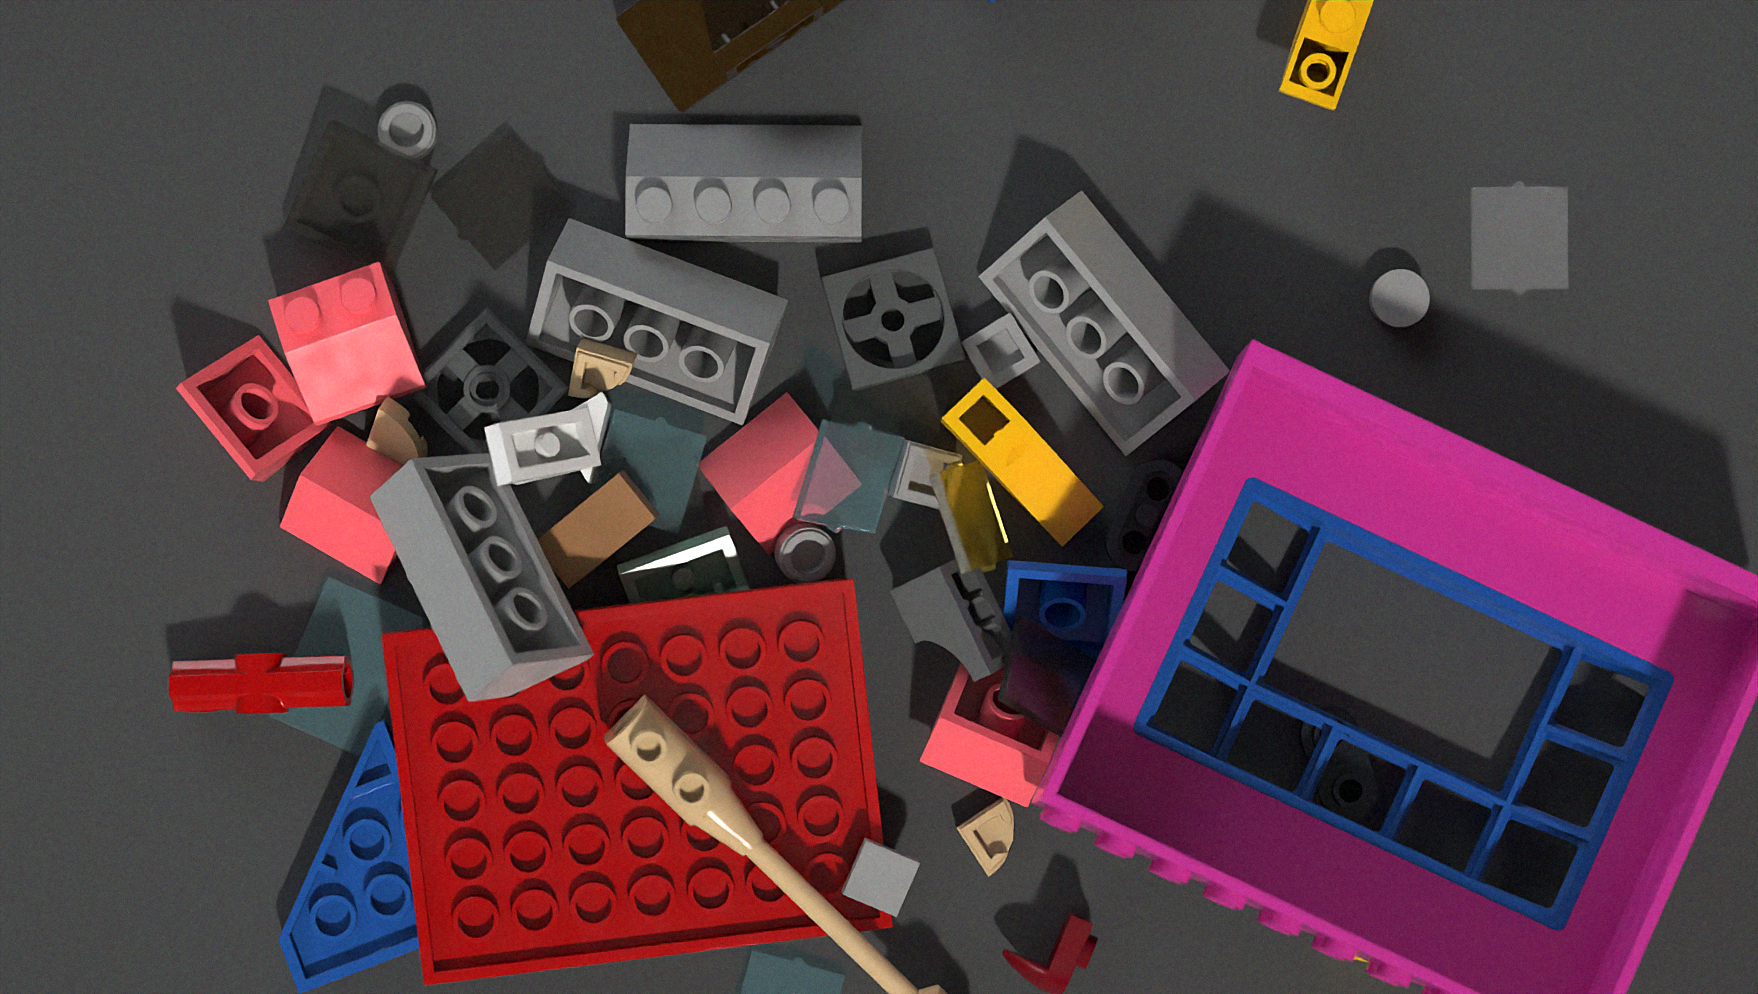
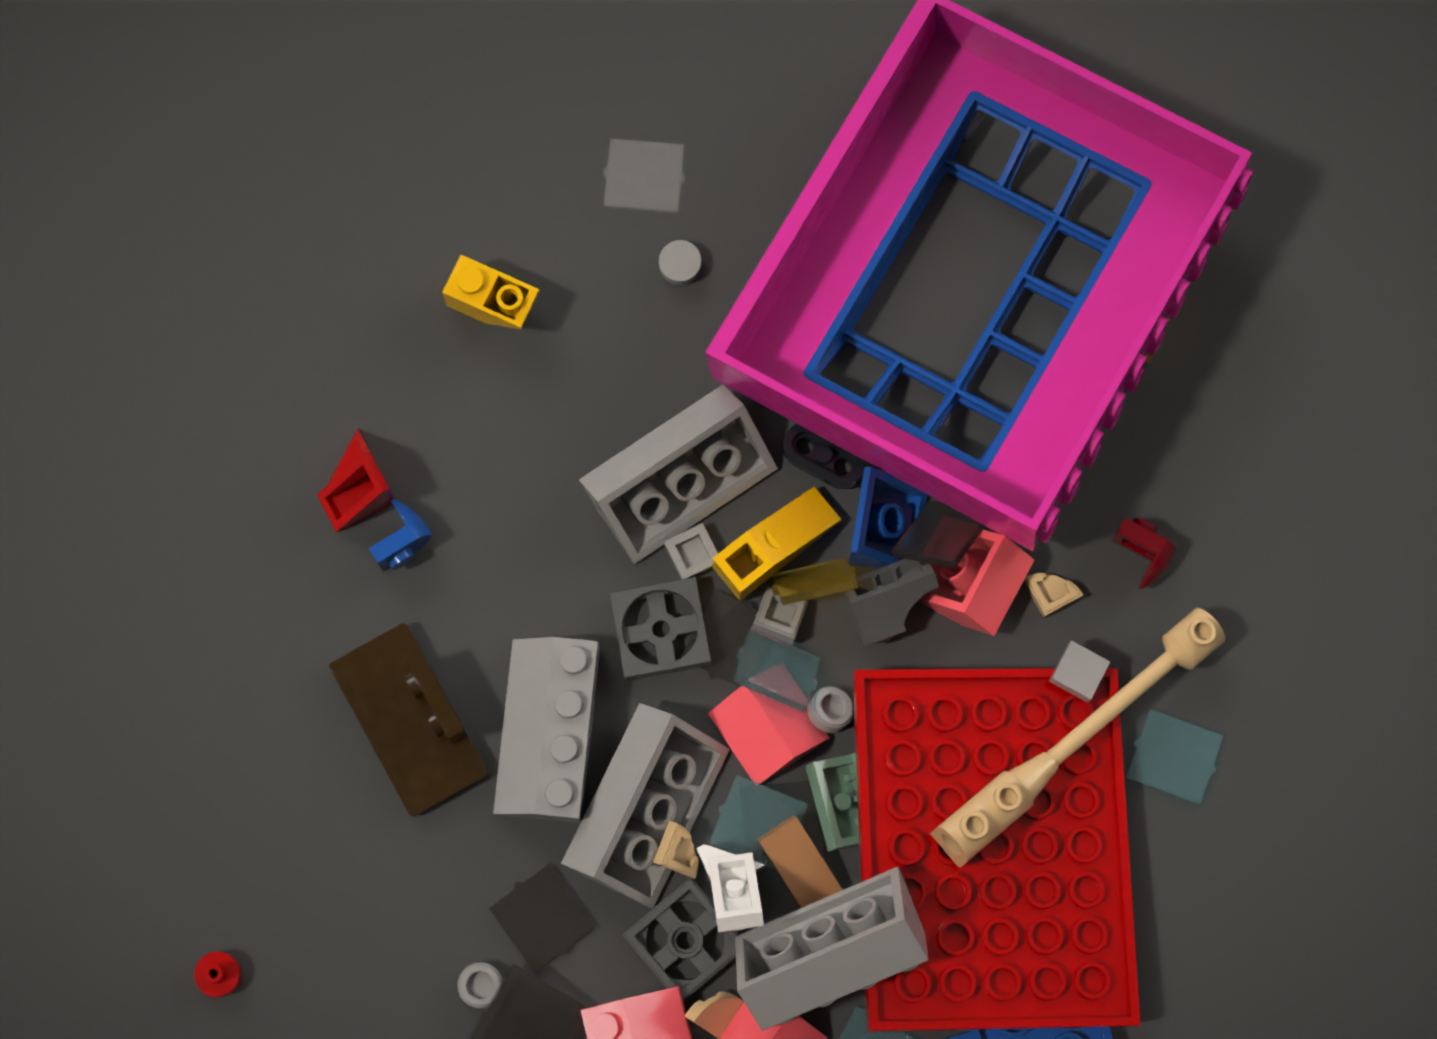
camera: 85 degrees left, 10 degrees down
black plate [1299,706,1379,820] -> none

